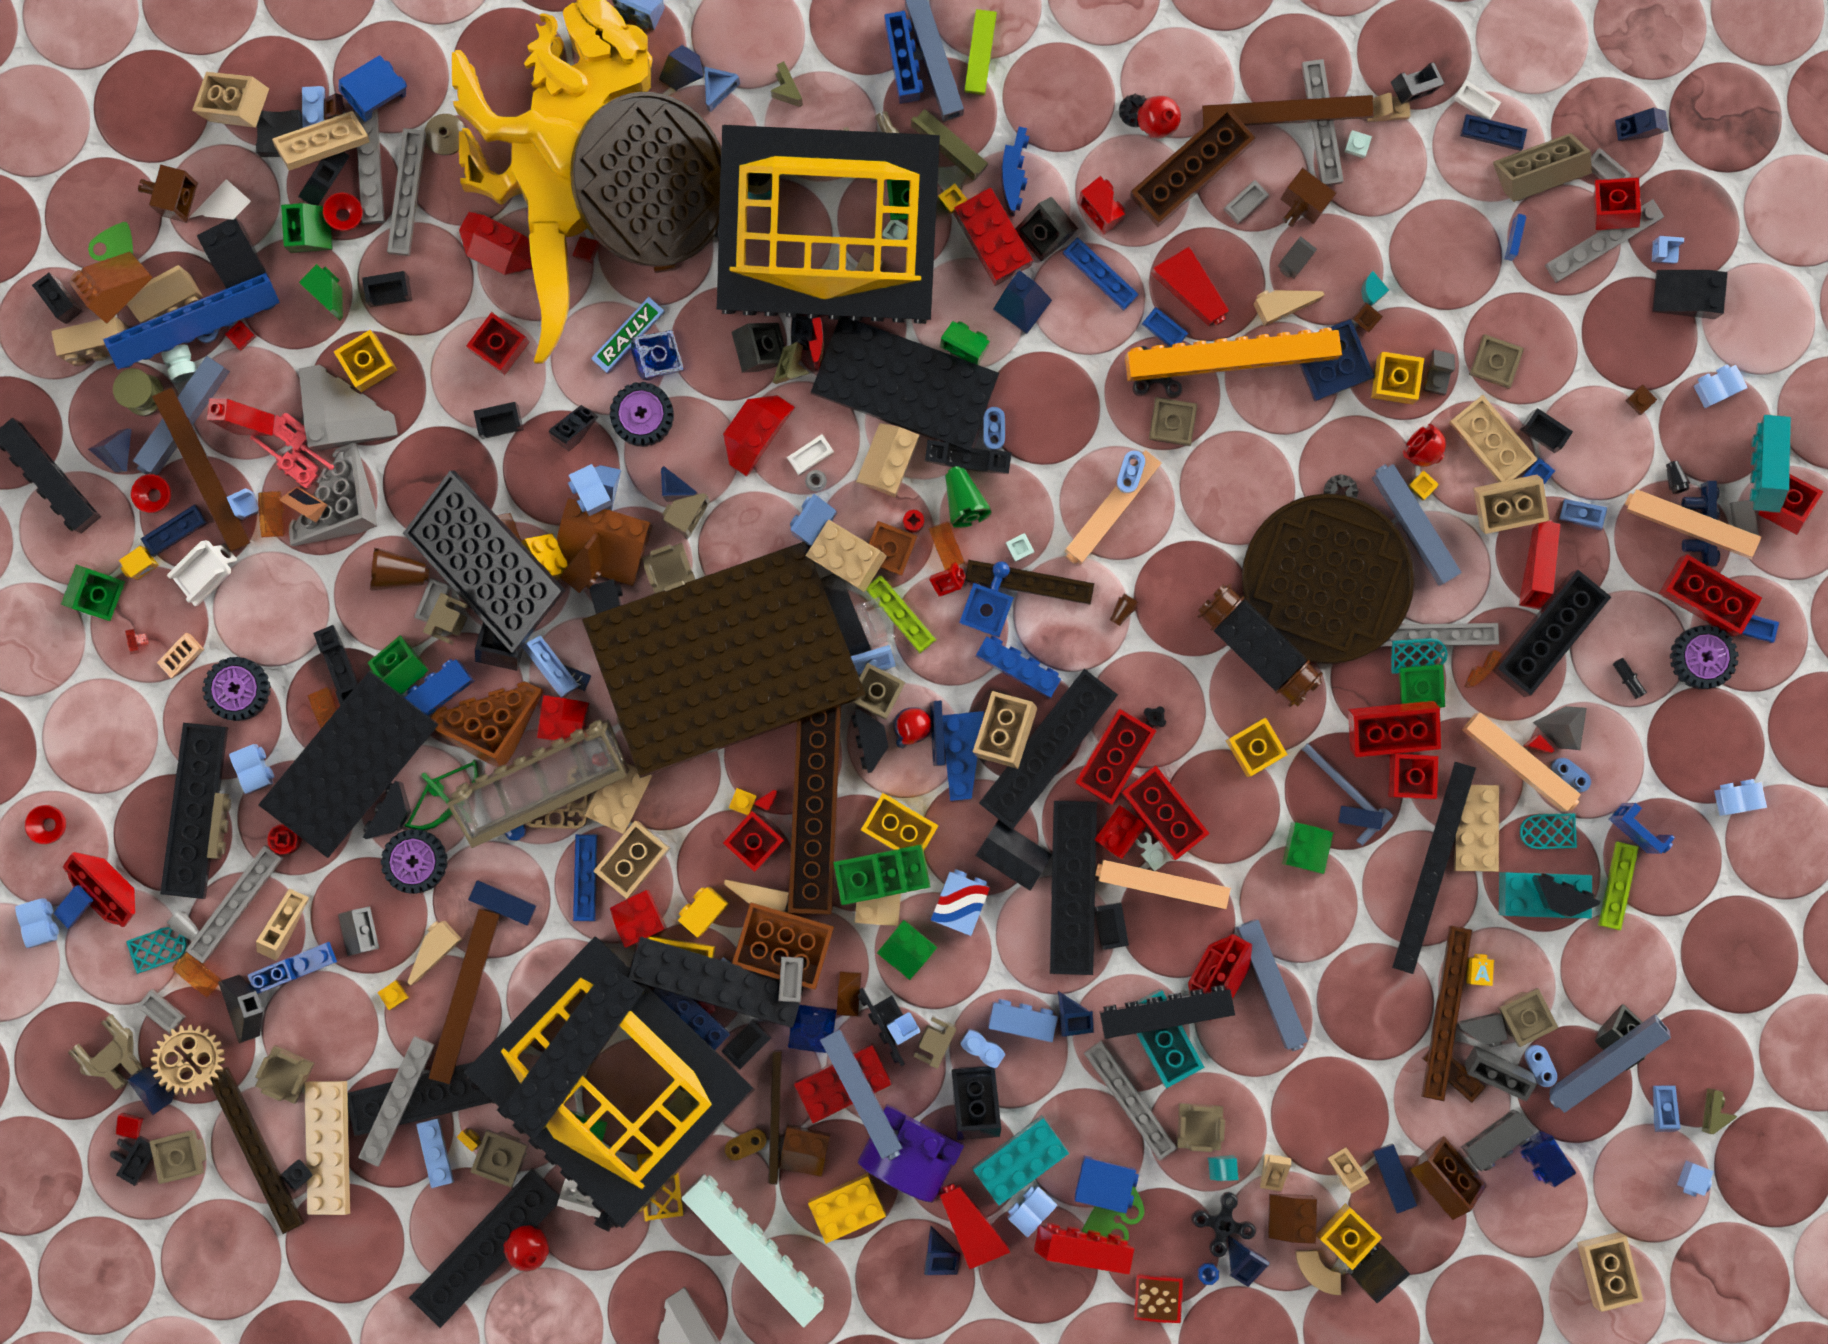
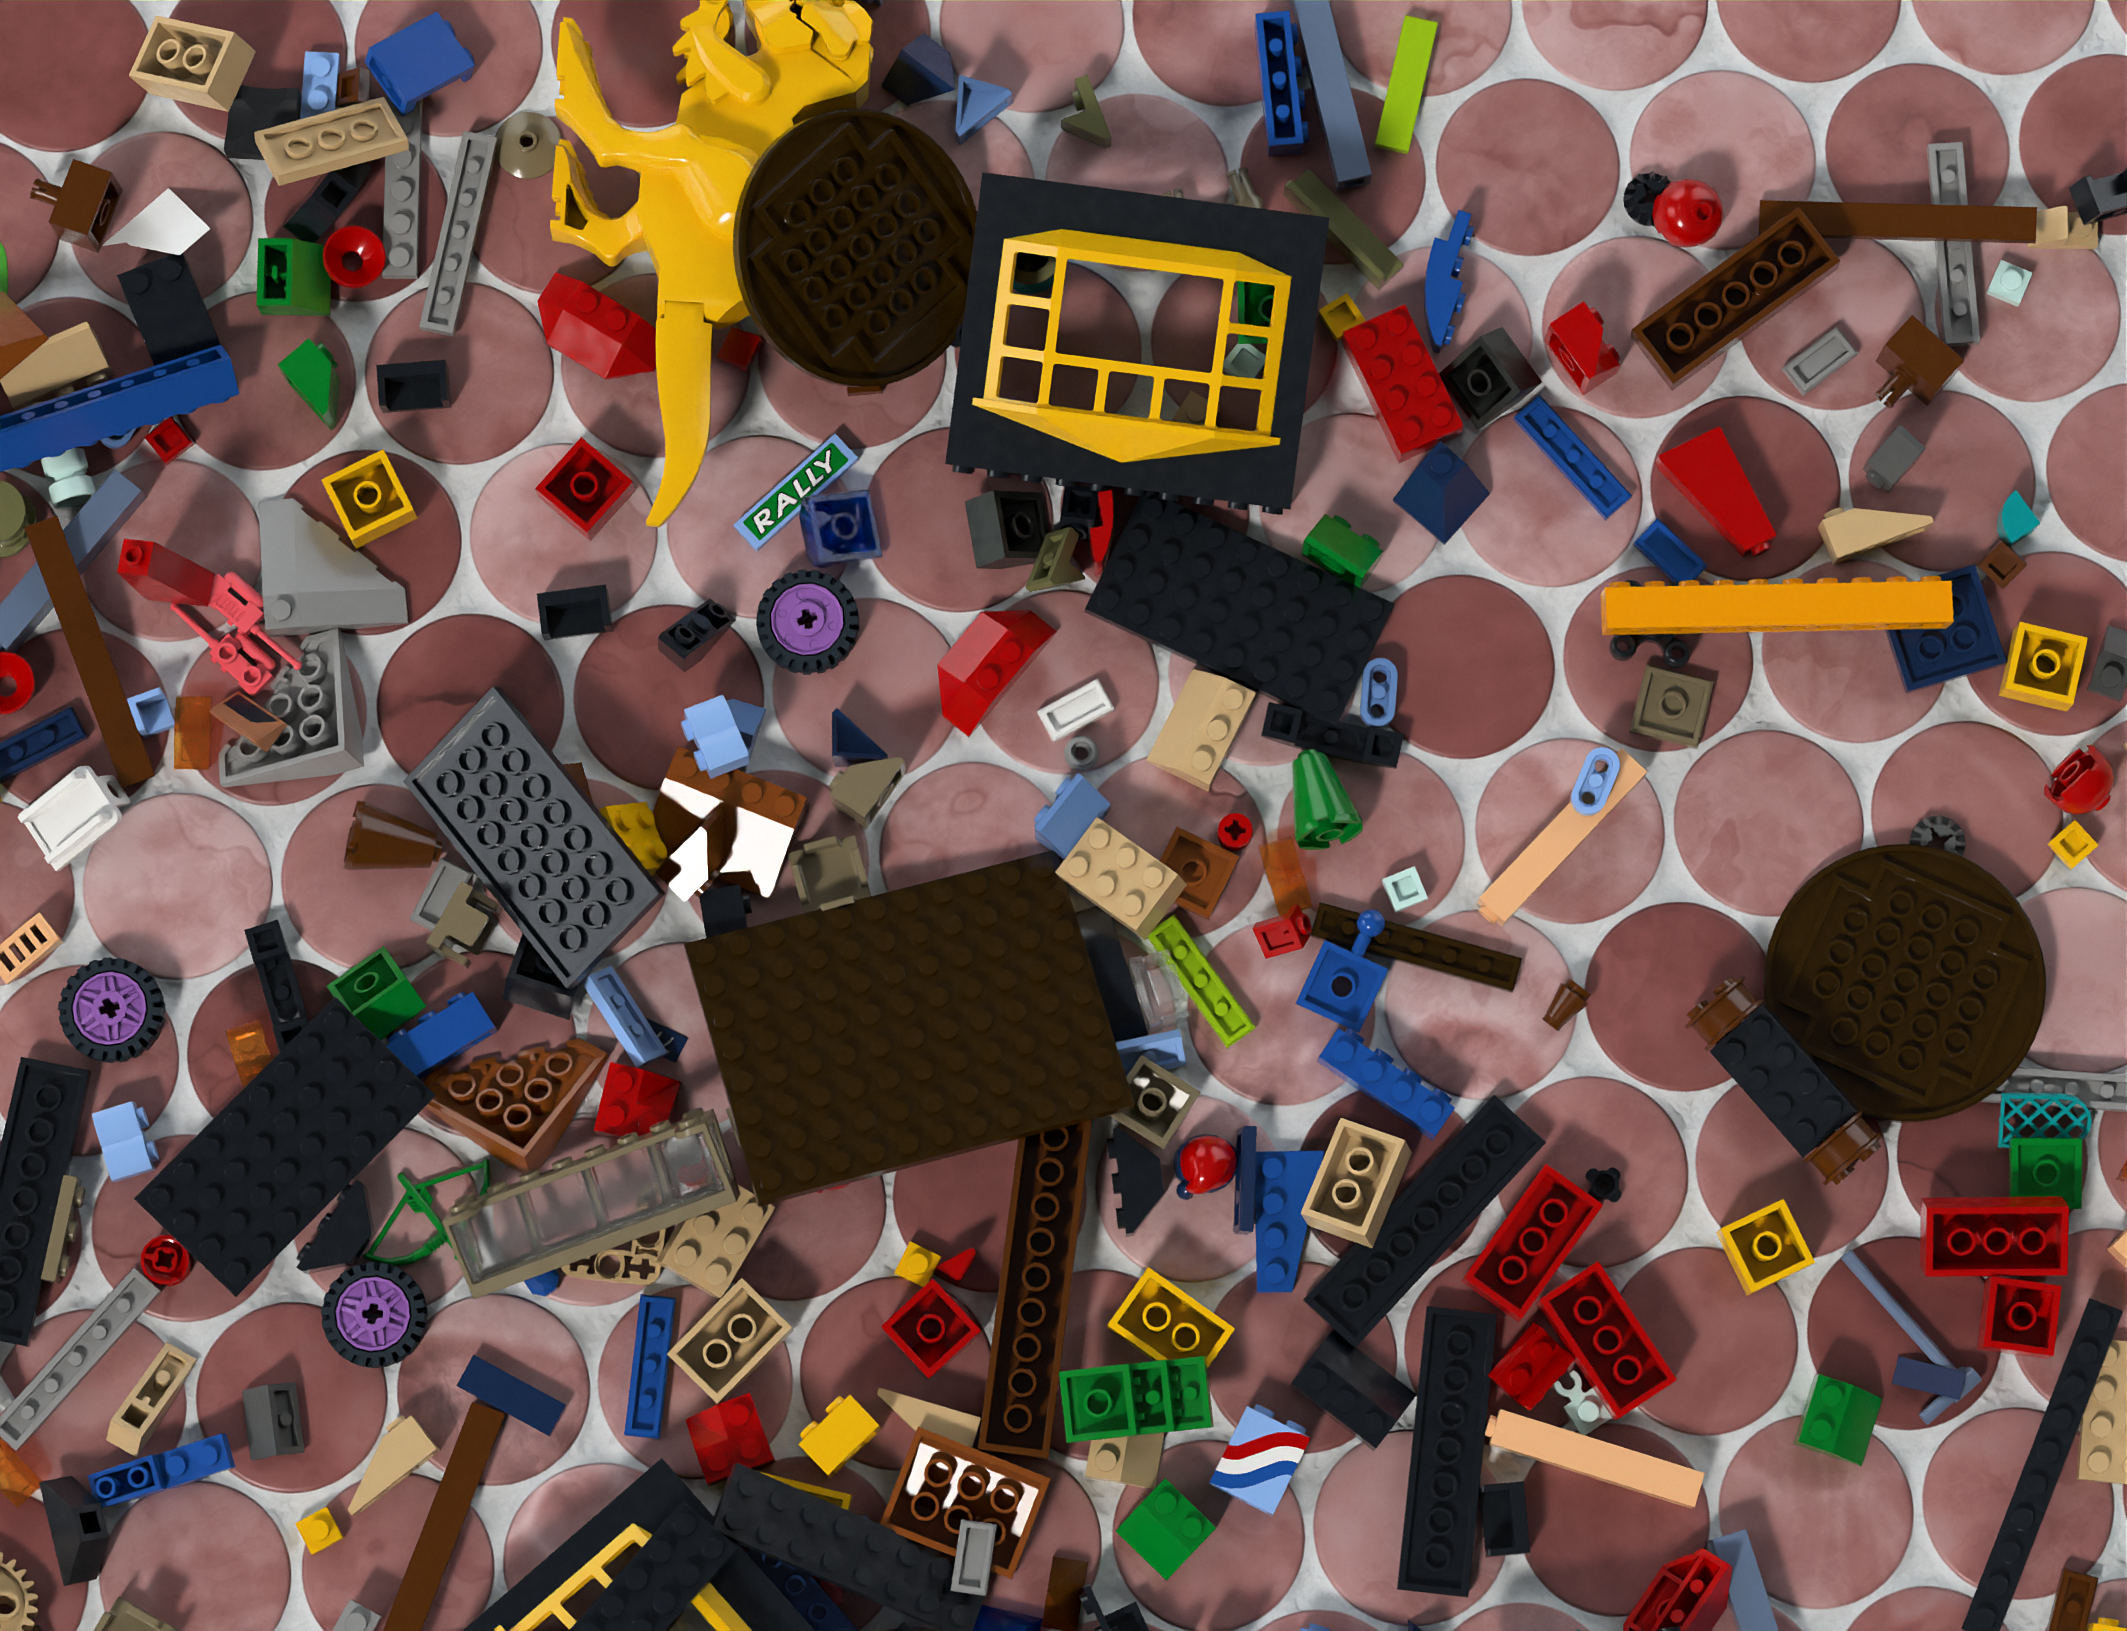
camera: 10 degrees right, 5 degrees down
sand blue brick [1372,464,1462,586] -> none

